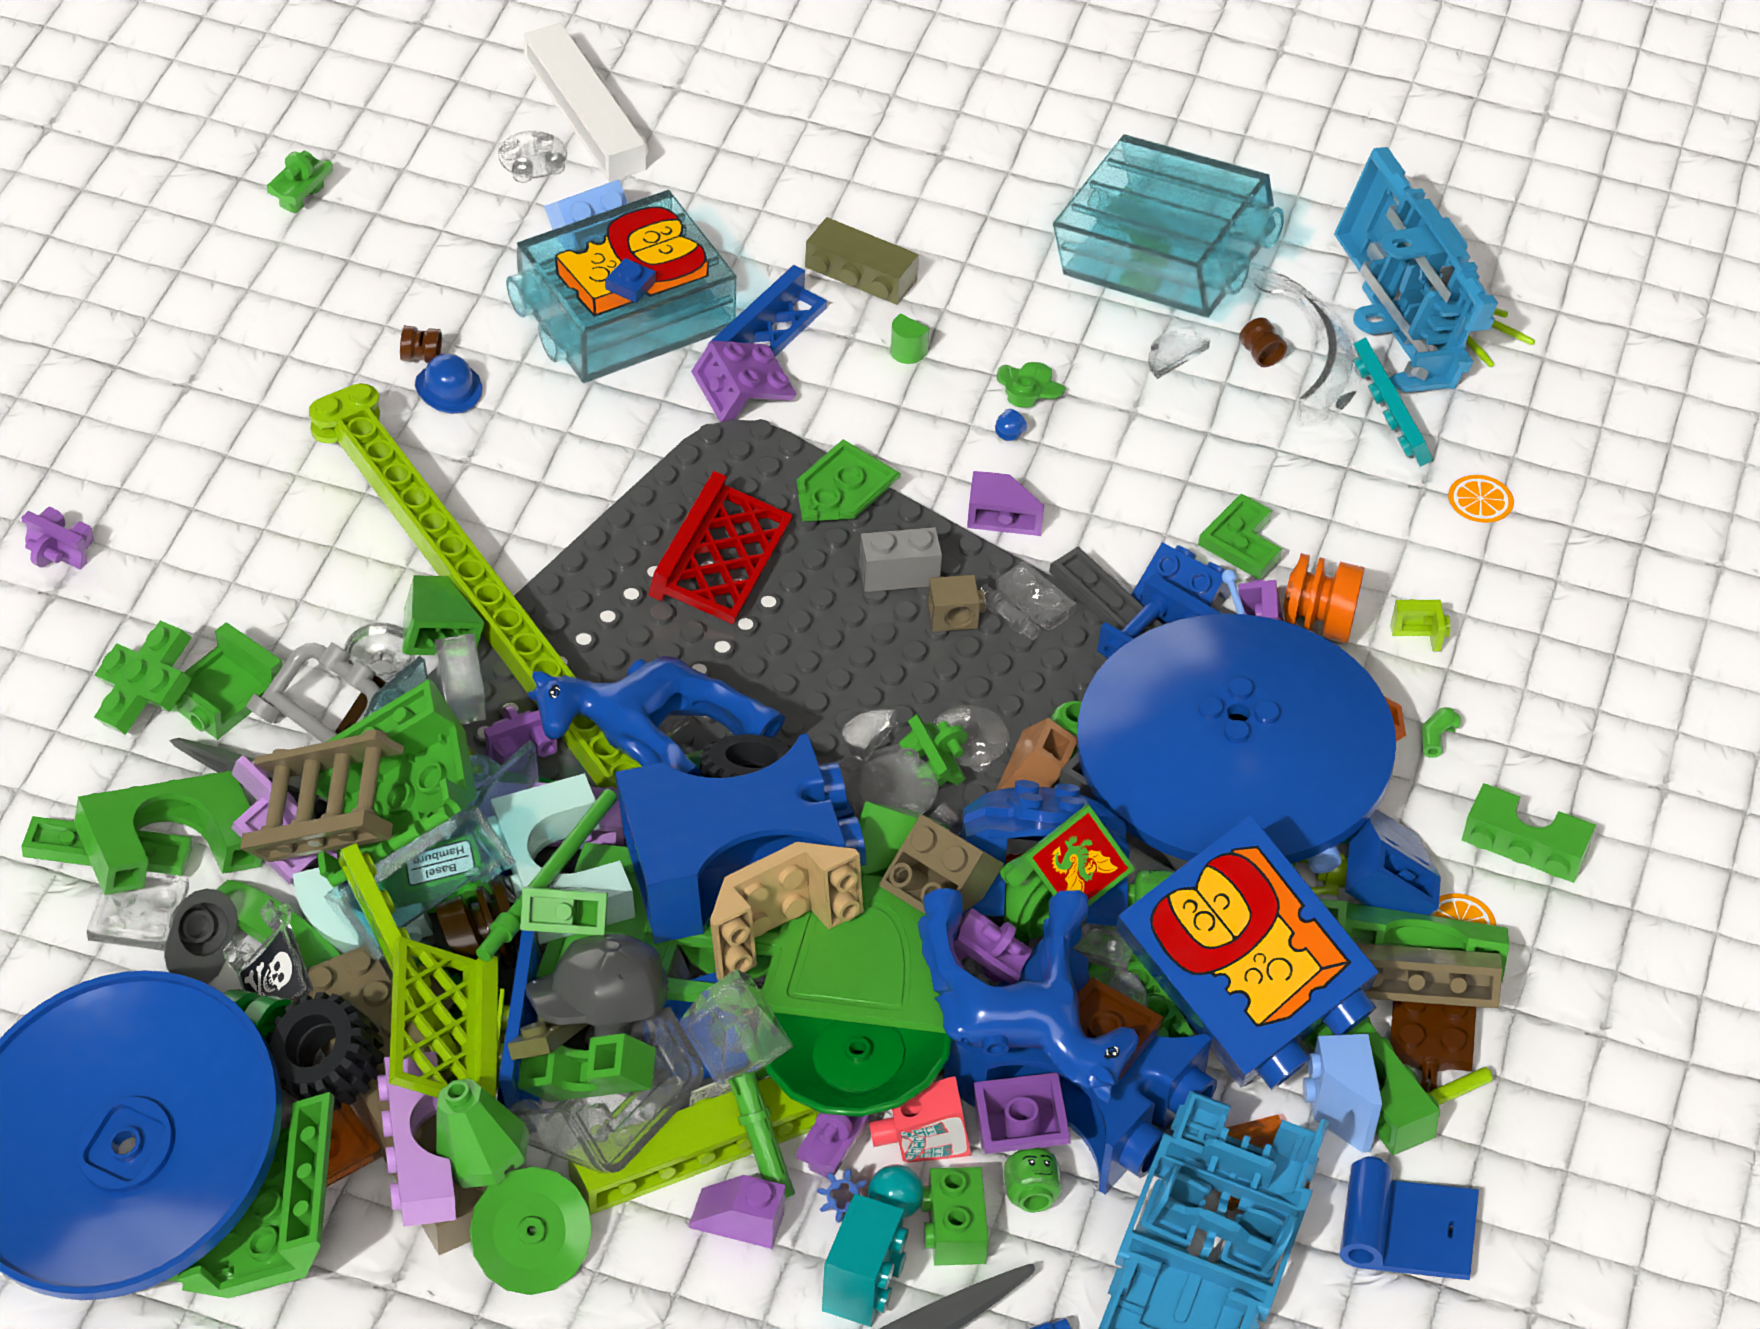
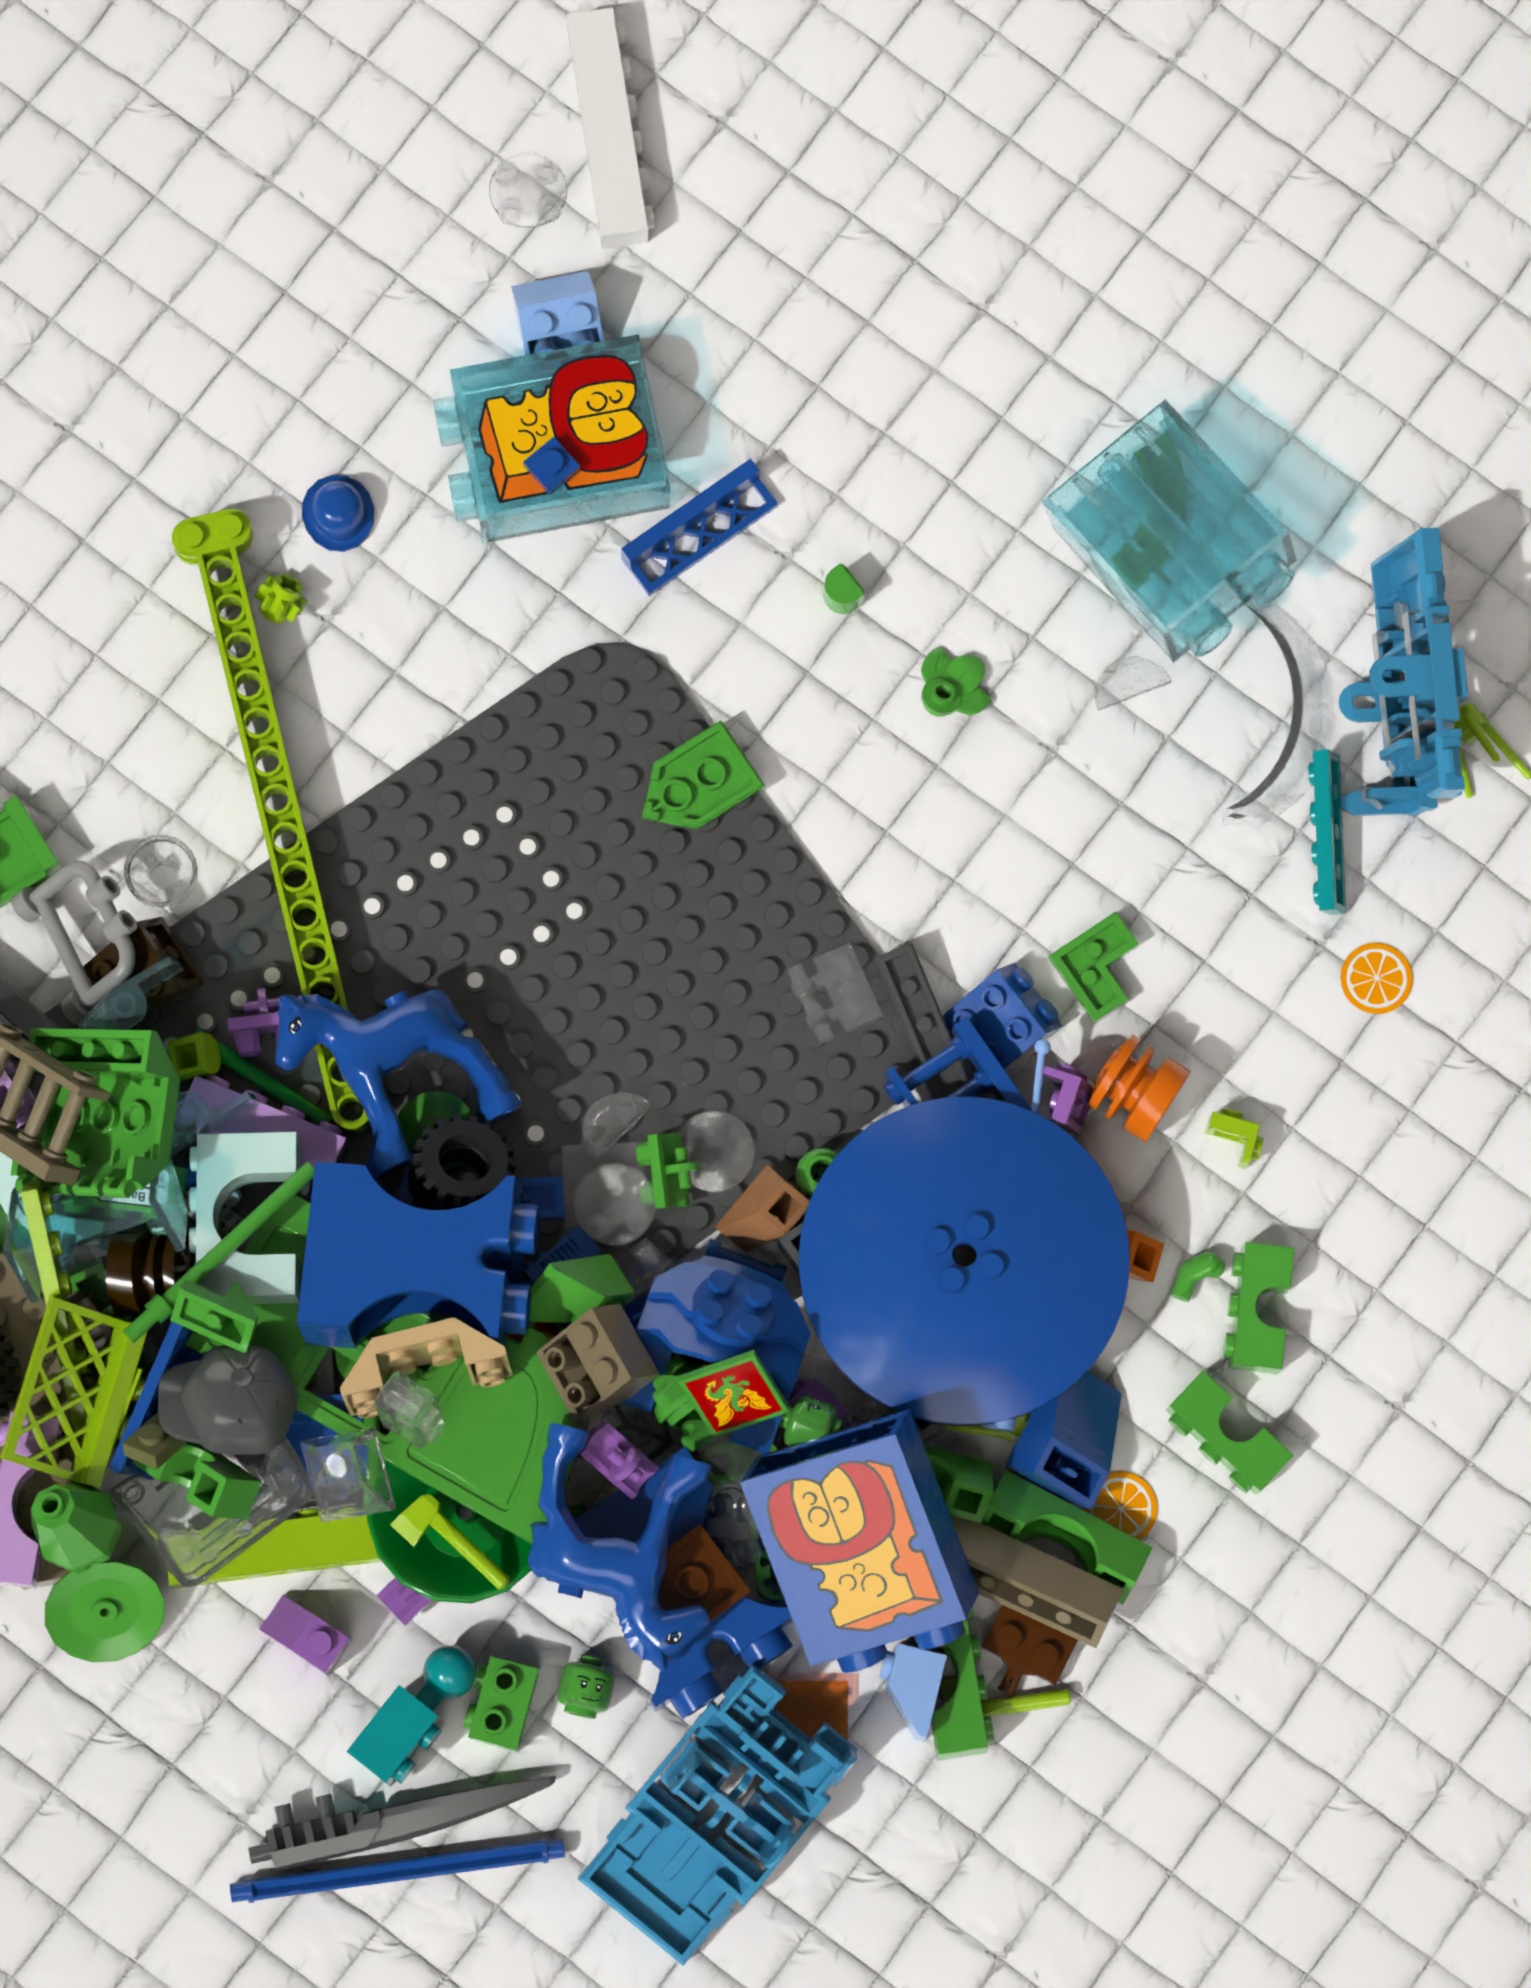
camera: 15 degrees right, 30 degrees up
bright green hips [267,150,333,213] -> none
reddish brown wheel [400,325,442,363] -> none
bright green slope [402,575,484,656] -> none
clear slope [435,633,486,724] -> none
red fence [648,470,793,624] -> none
medium lavender bracket [691,341,797,422] -> none
bright green pin [728,1070,795,1198] -> none
olive brick [805,217,919,305] -> none
gear [817,1169,867,1223] -> none
light grey brick [859,527,942,592] -> none
coral torso [869,1076,971,1163] -> none
dark tan brick [927,575,986,632] -> none
medium lavender slope [967,471,1044,536] -> none
medium lavender slope [974,1073,1071,1154] -> none
blue hinge [995,409,1027,441] -> none
reddish brown wheel [1239,317,1288,367] -> none
blue door [1339,1156,1479,1280] -> none
none -> lime gear [254,574,308,624]
none -> clear brick [374,1371,446,1449]
none -> lime piece [390,1494,510,1590]
none -> bright green arch [1223,1242,1294,1374]

